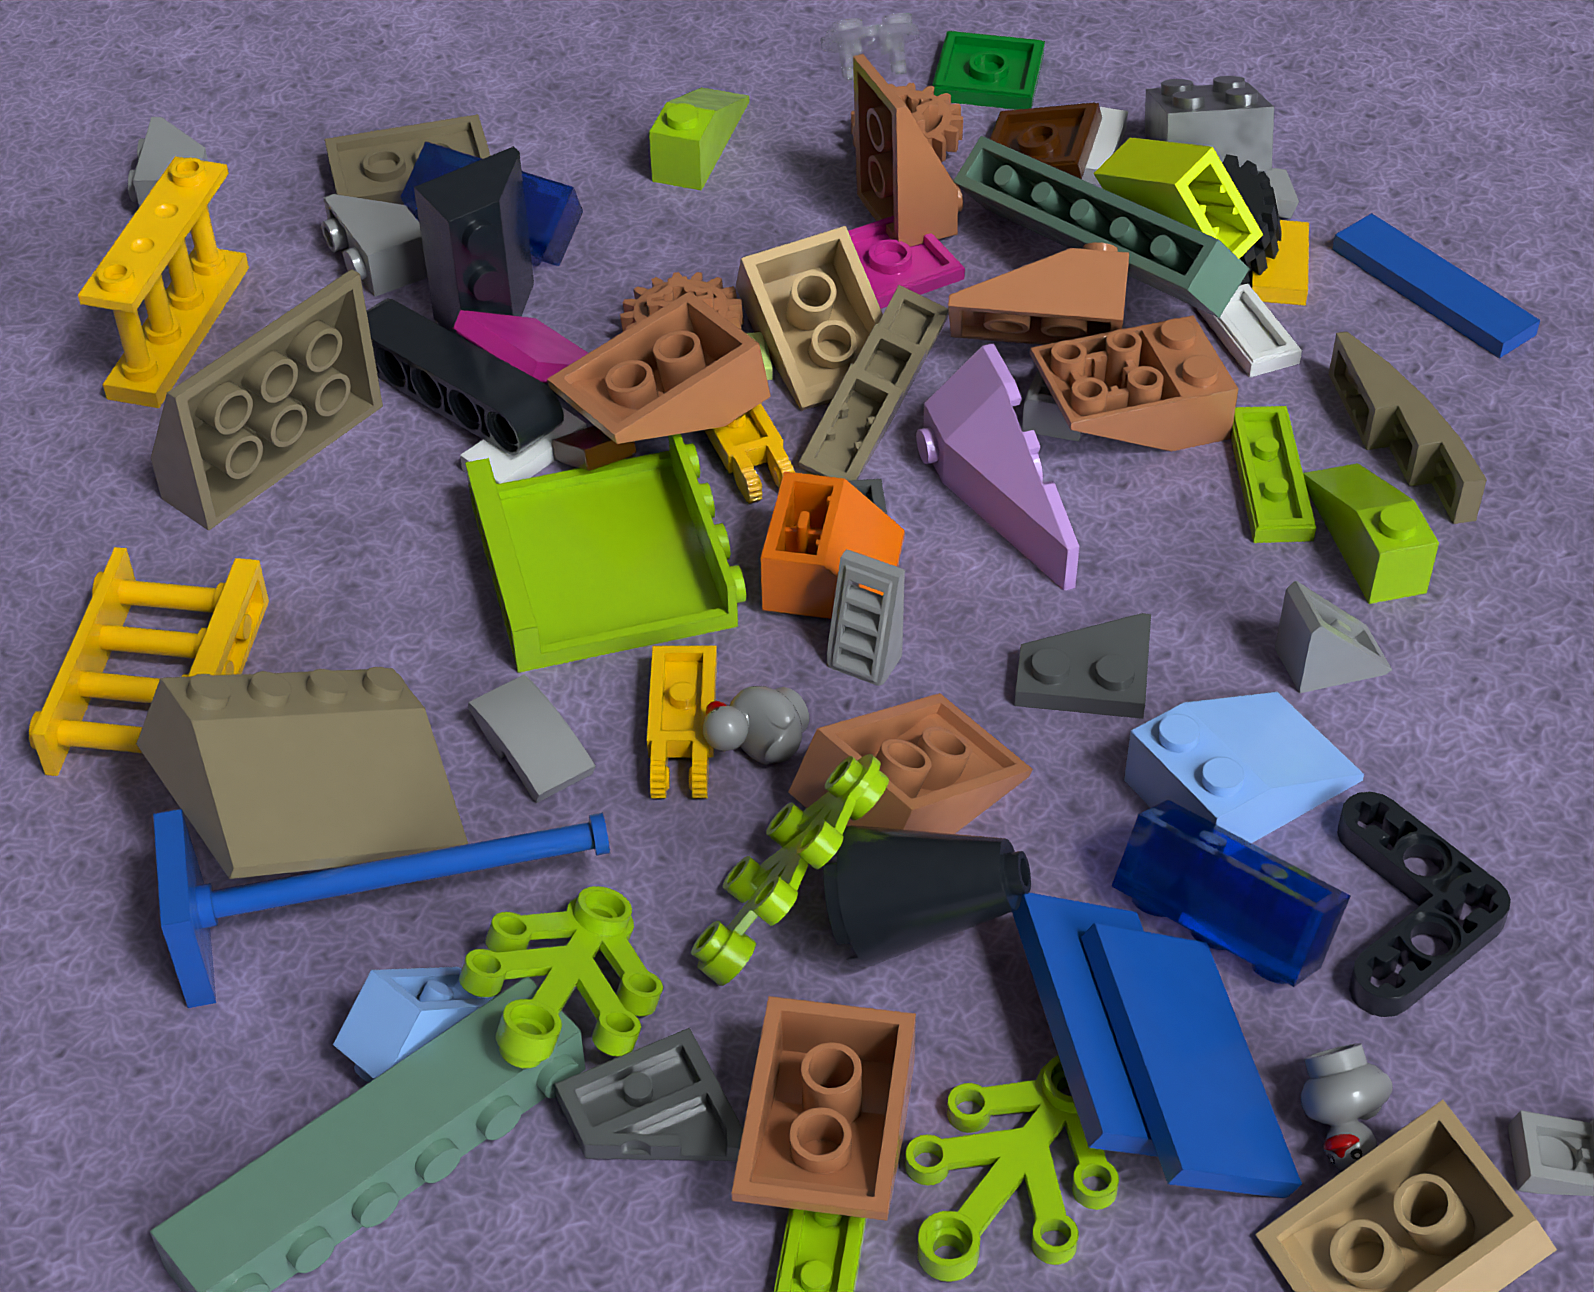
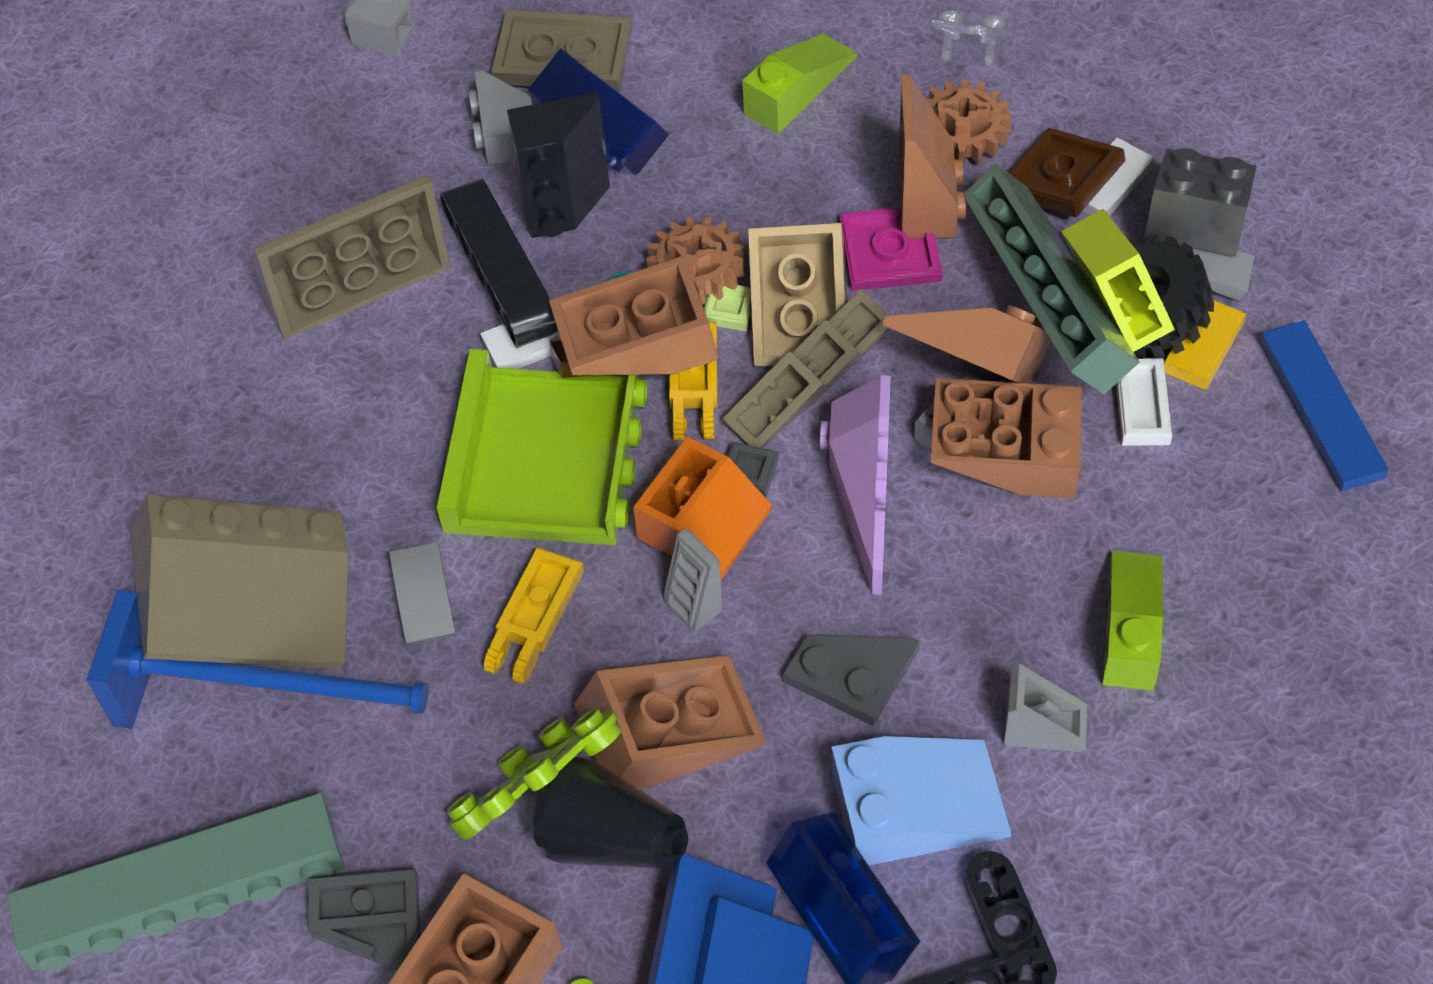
camera: 25 degrees right, 10 degrees up
yellow fence [29,547,269,776] -> none
yellow fence [78,156,249,408] -> none
light blue slope [333,967,496,1082] -> none
dark pink tile [453,310,588,383] -> none
lime plant [459,886,663,1068] -> none
light grey animal [703,686,809,765] -> none
green tile [932,31,1045,110] -> none
lime tile [1231,406,1316,543] -> none
dark tan slope [1328,332,1487,524] -> none

